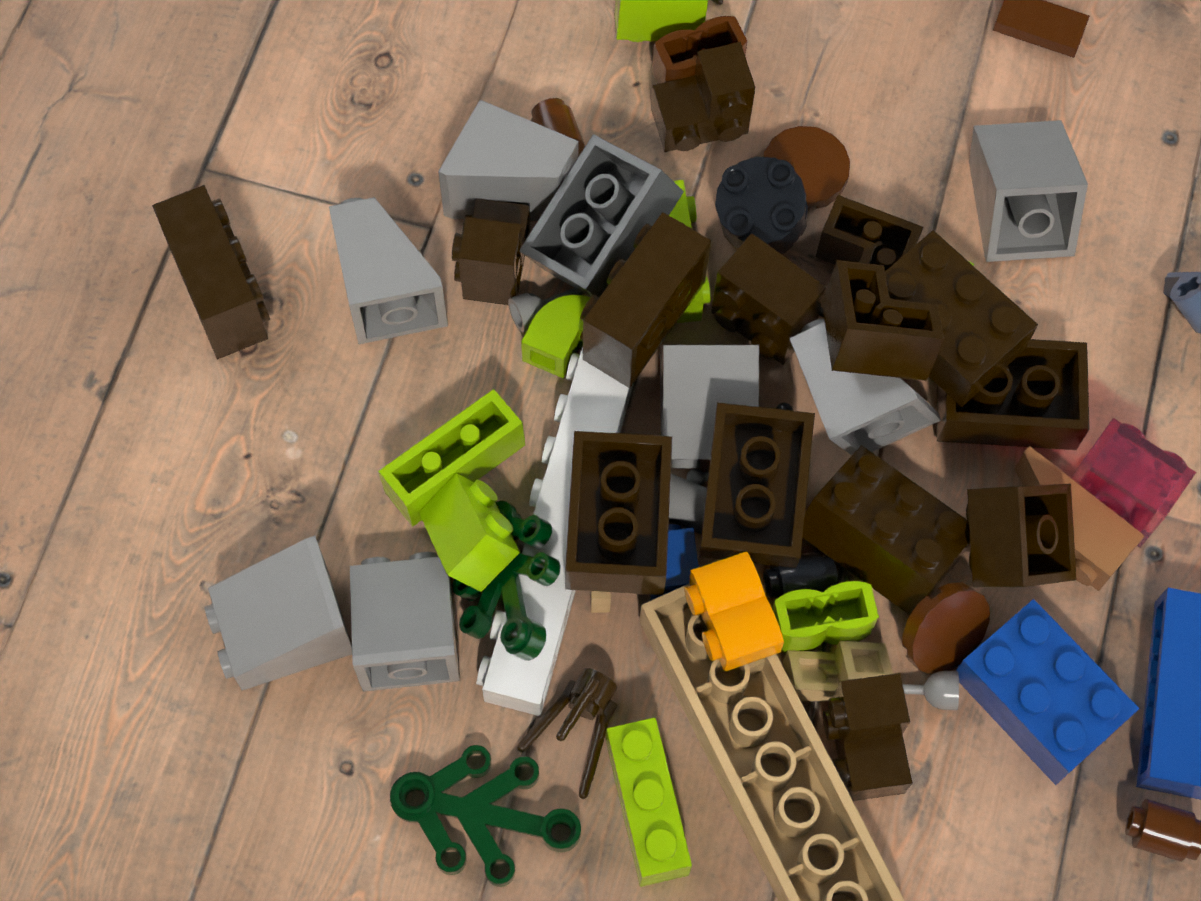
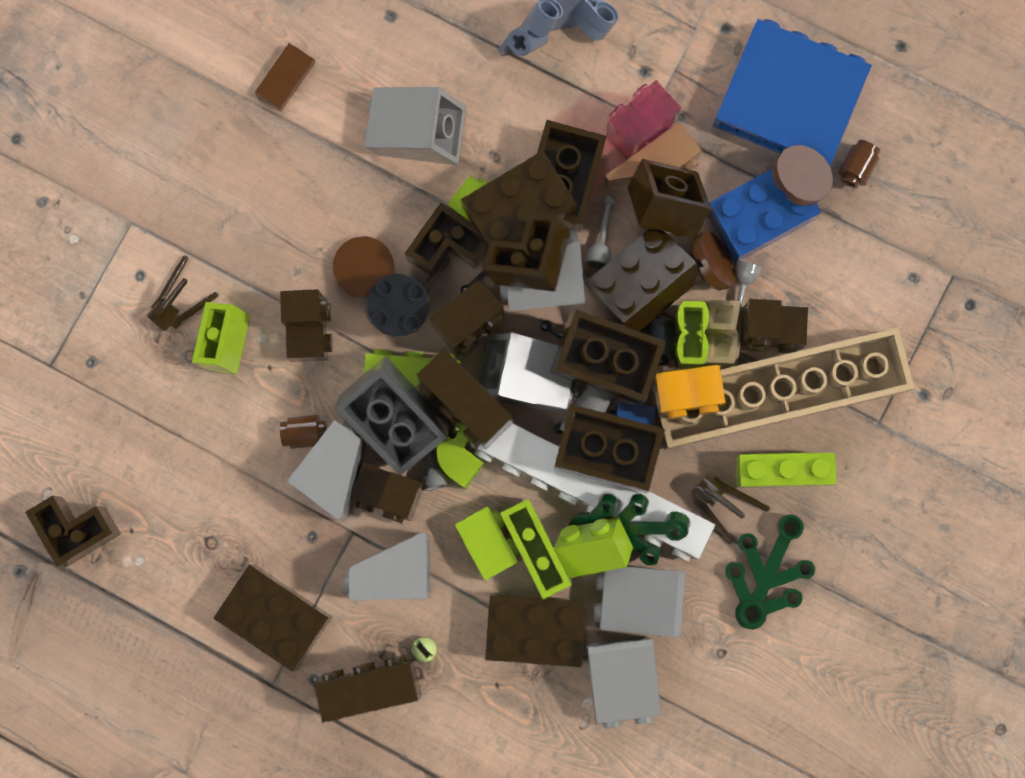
camera: 75 degrees left, 15 degrees up
reddish brown brick [652,16,748,84] -> none
none -> dark brown brick [213,564,333,672]
none -> yellowish green hinge [411,637,437,663]
none -> lime brick [455,506,520,581]
none -> dark brown brick [485,595,586,667]
none -> light grey hinge [585,194,616,268]
none -> tile [772,145,833,206]

